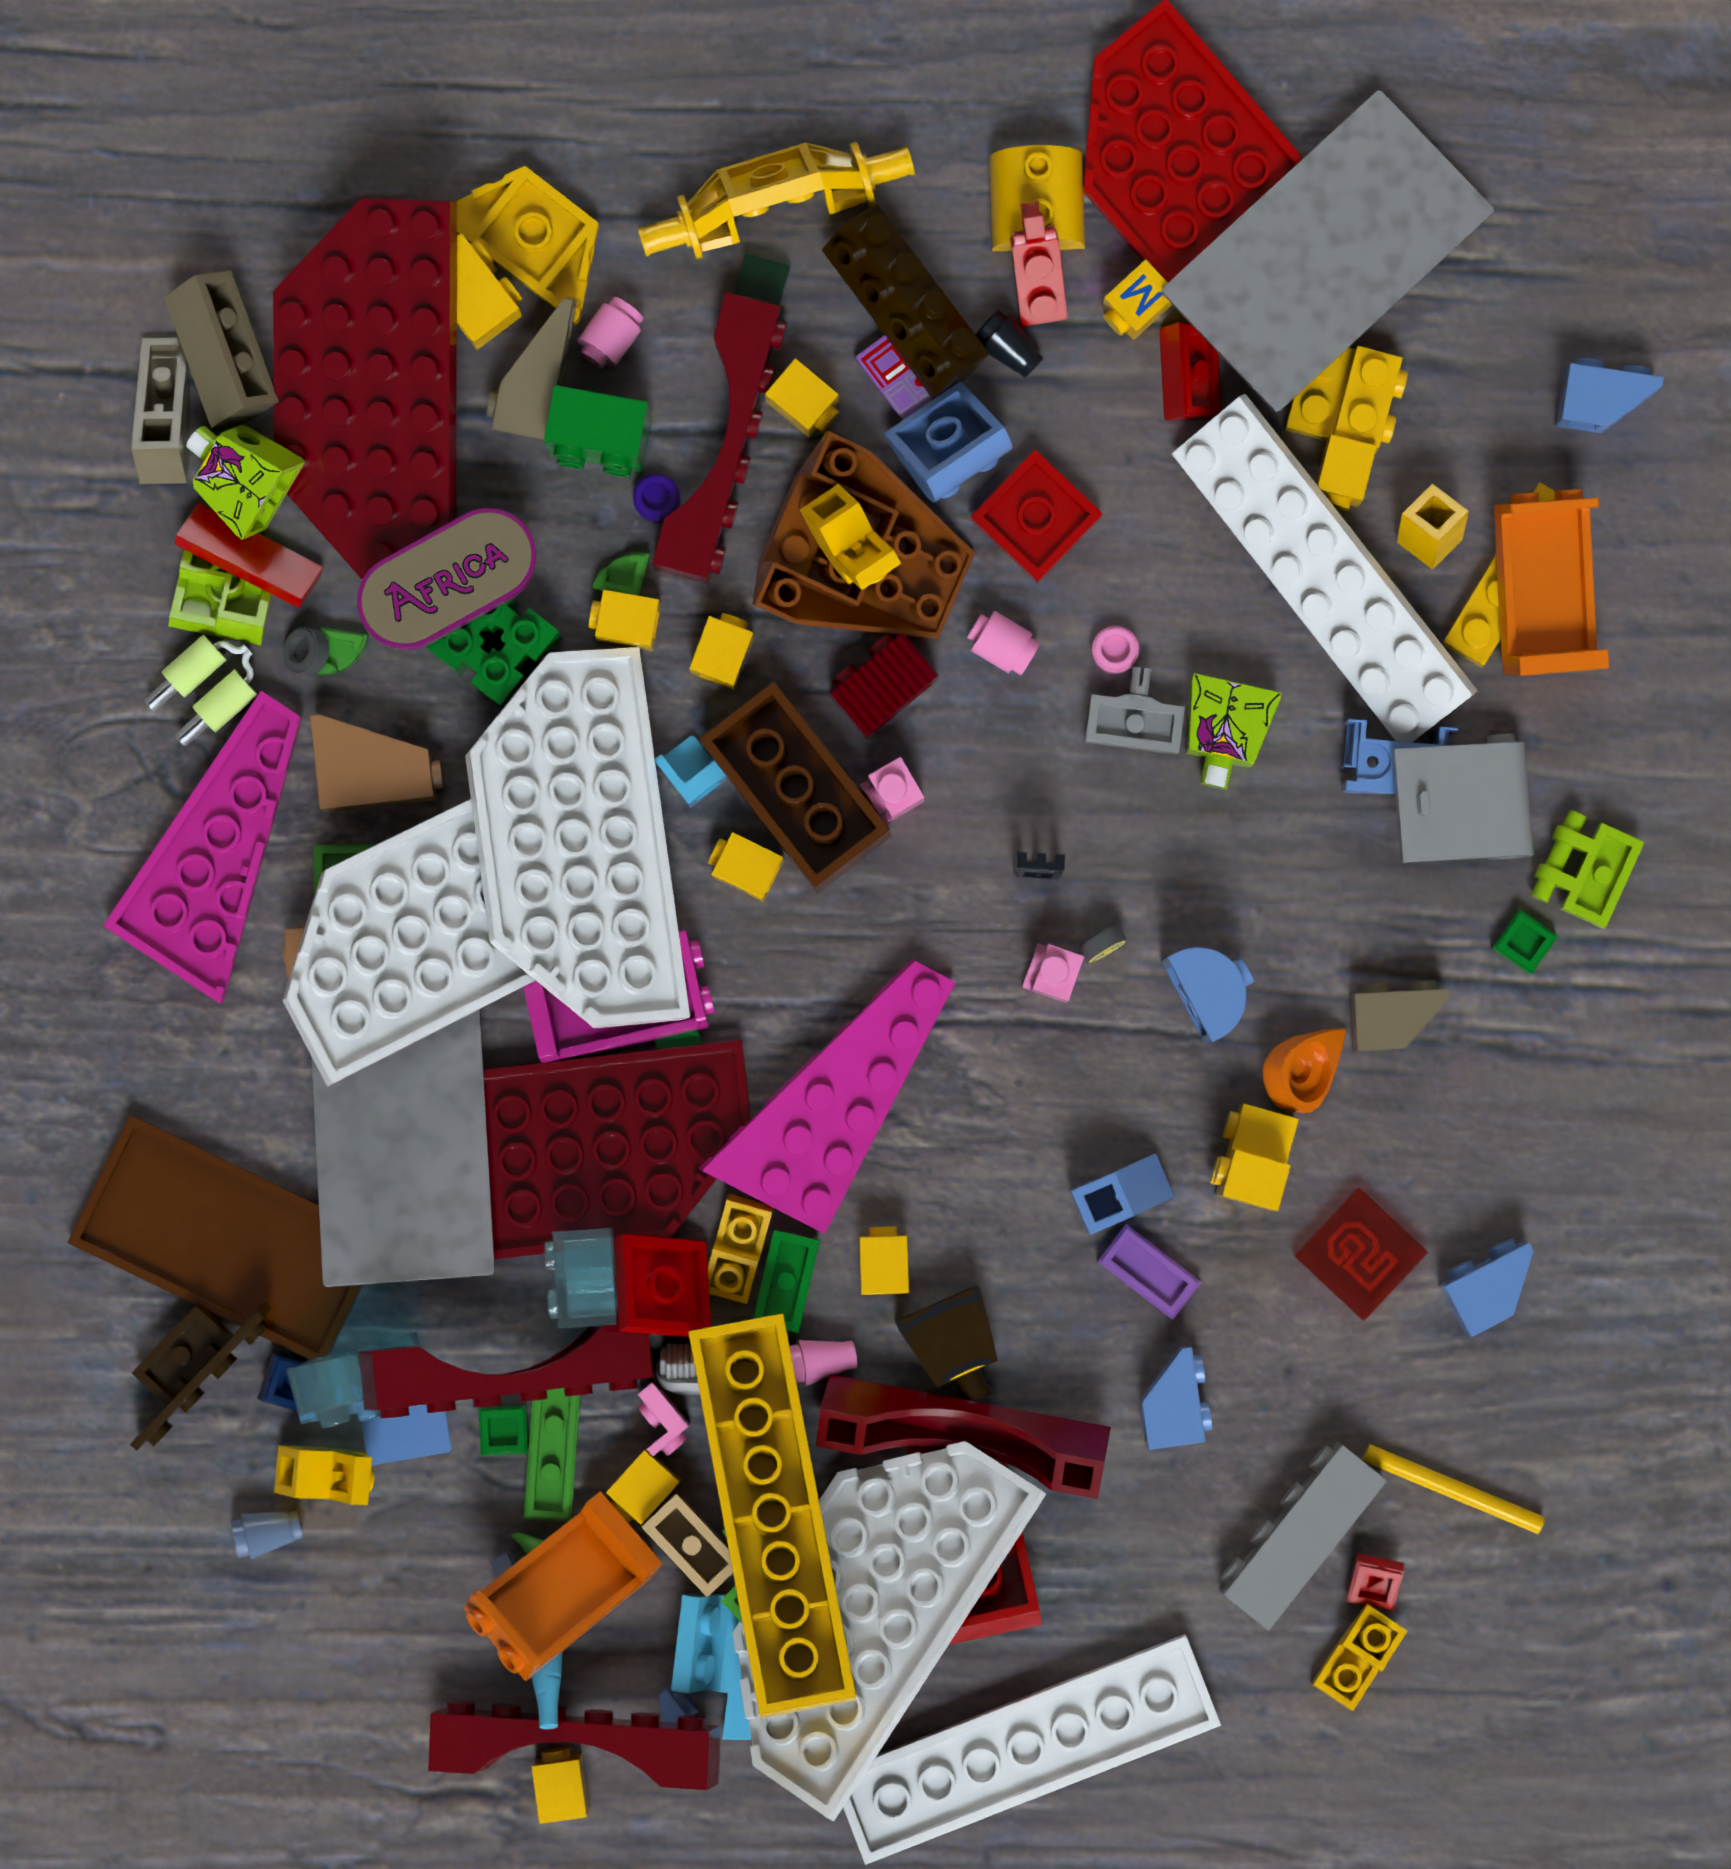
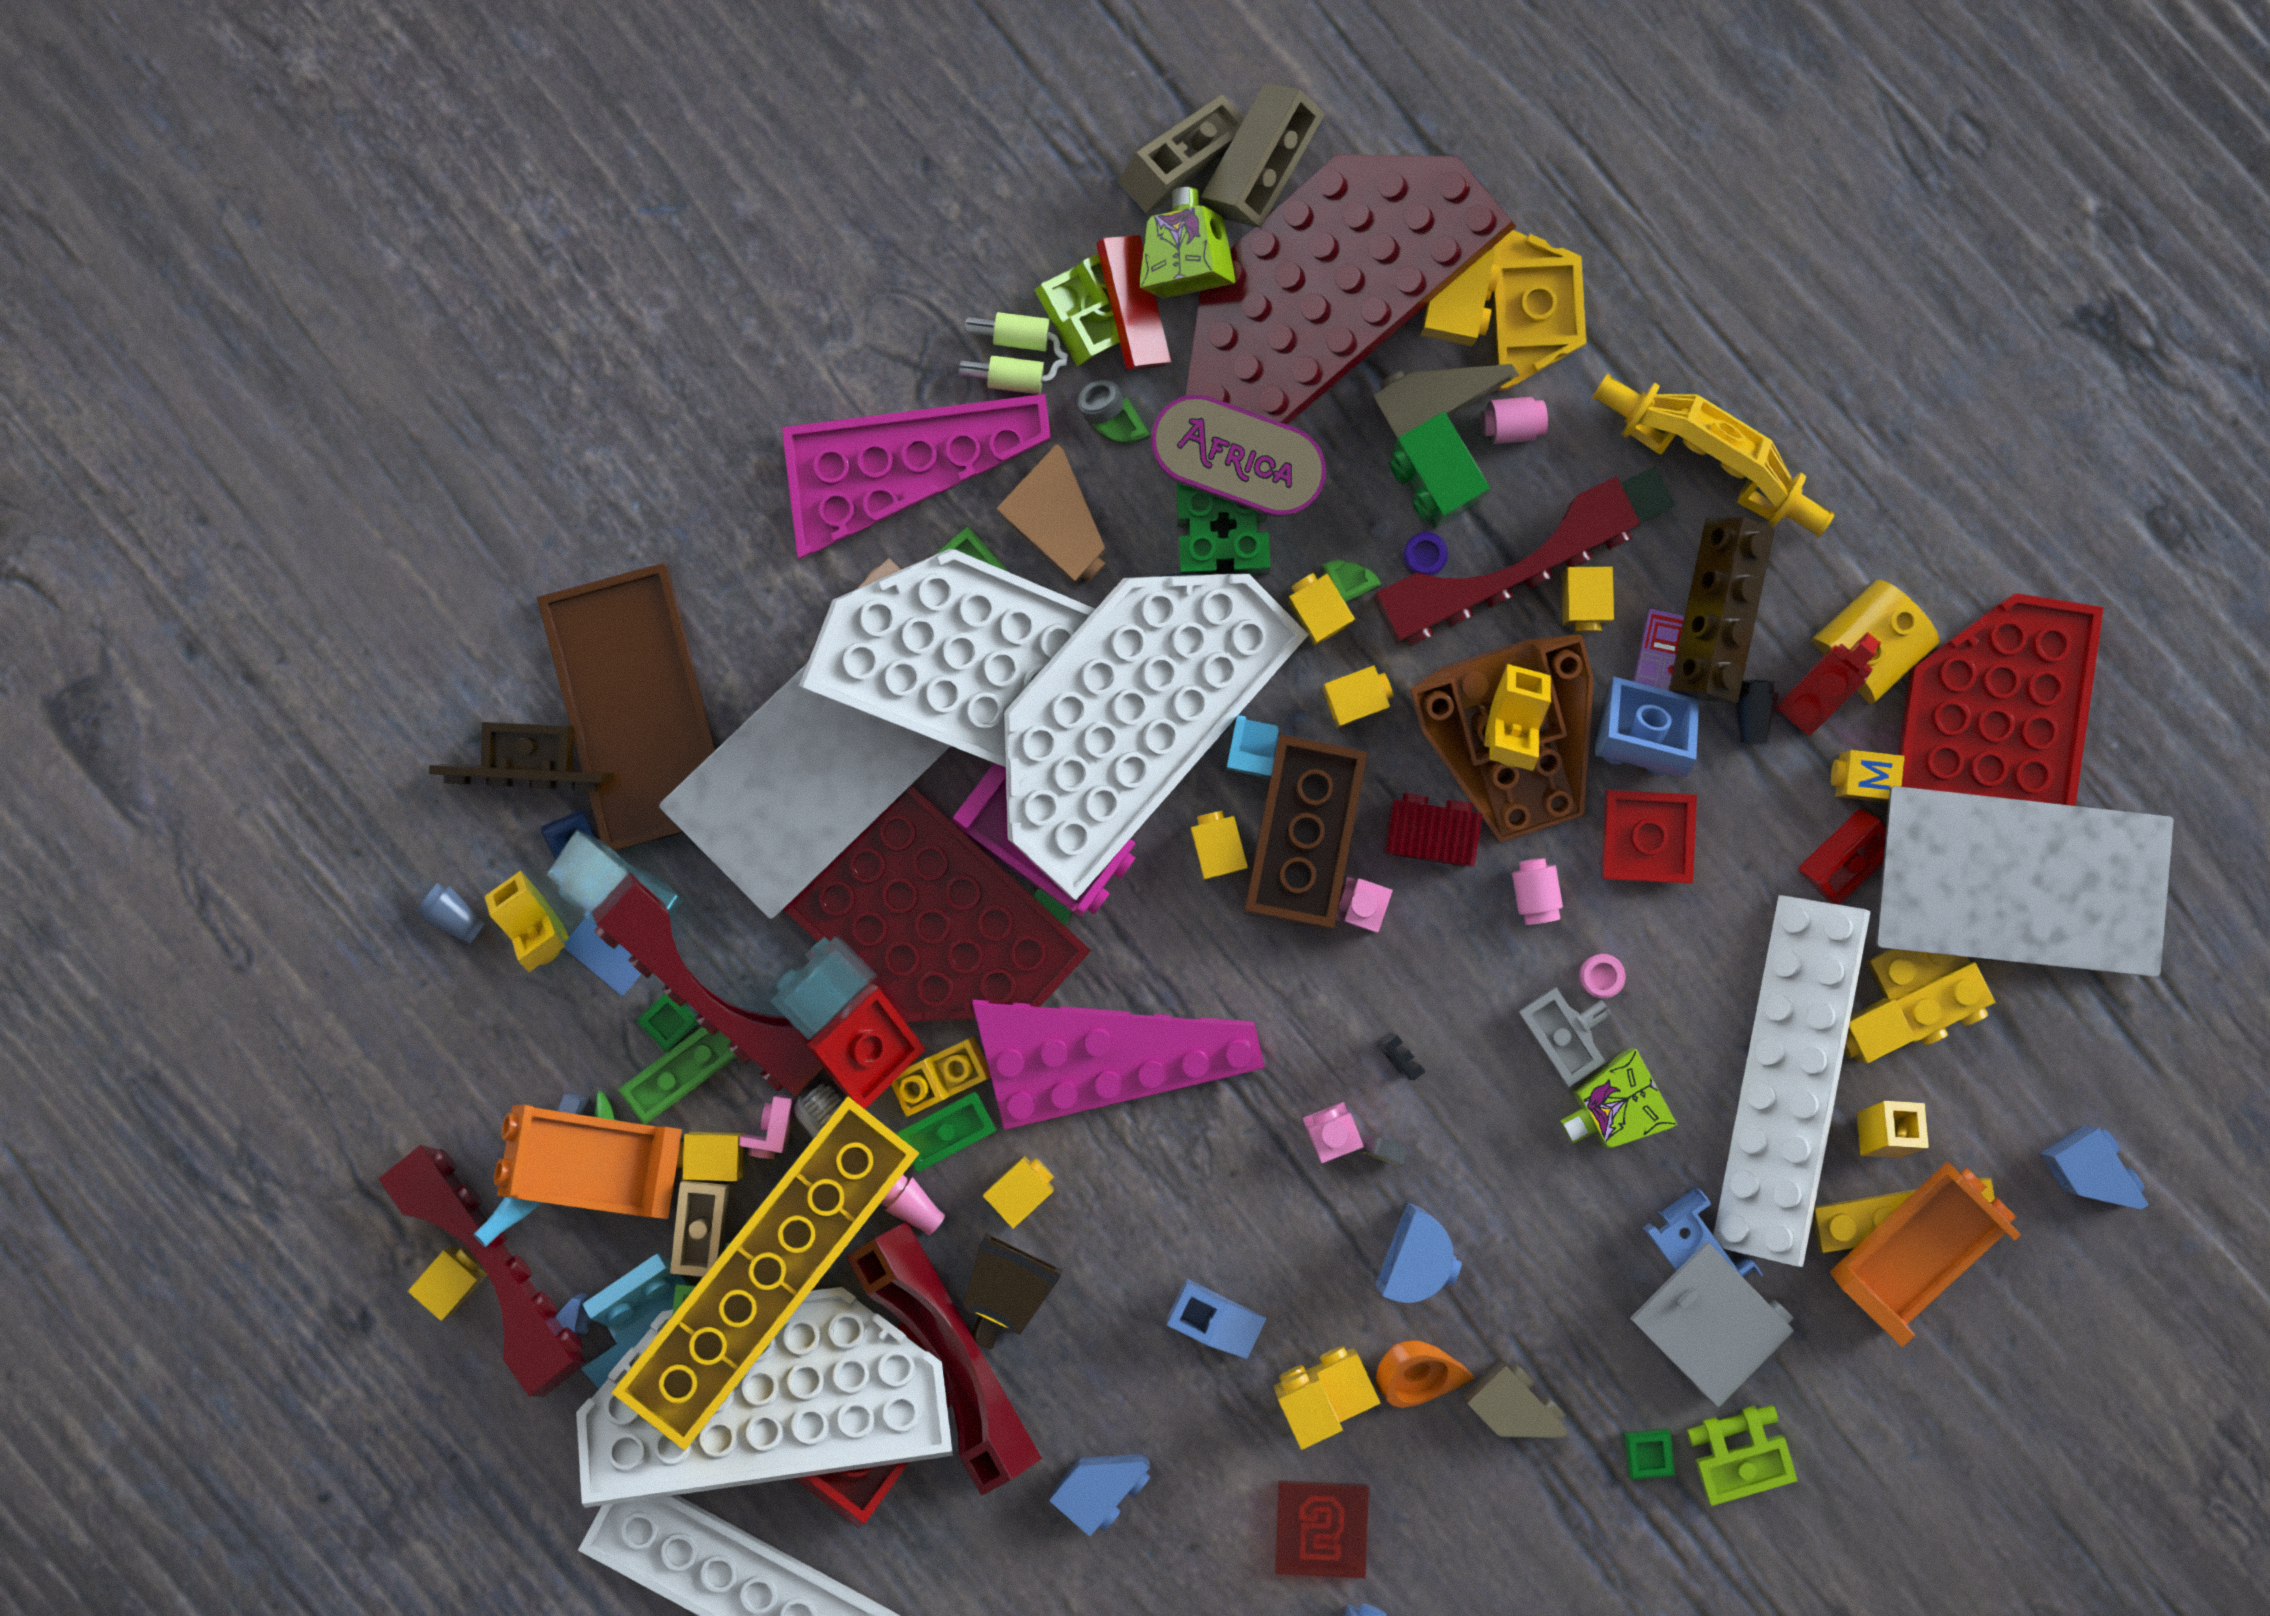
camera: 50 degrees right, 0 degrees up
medium lavender tile [1097,1224,1201,1320] -> none

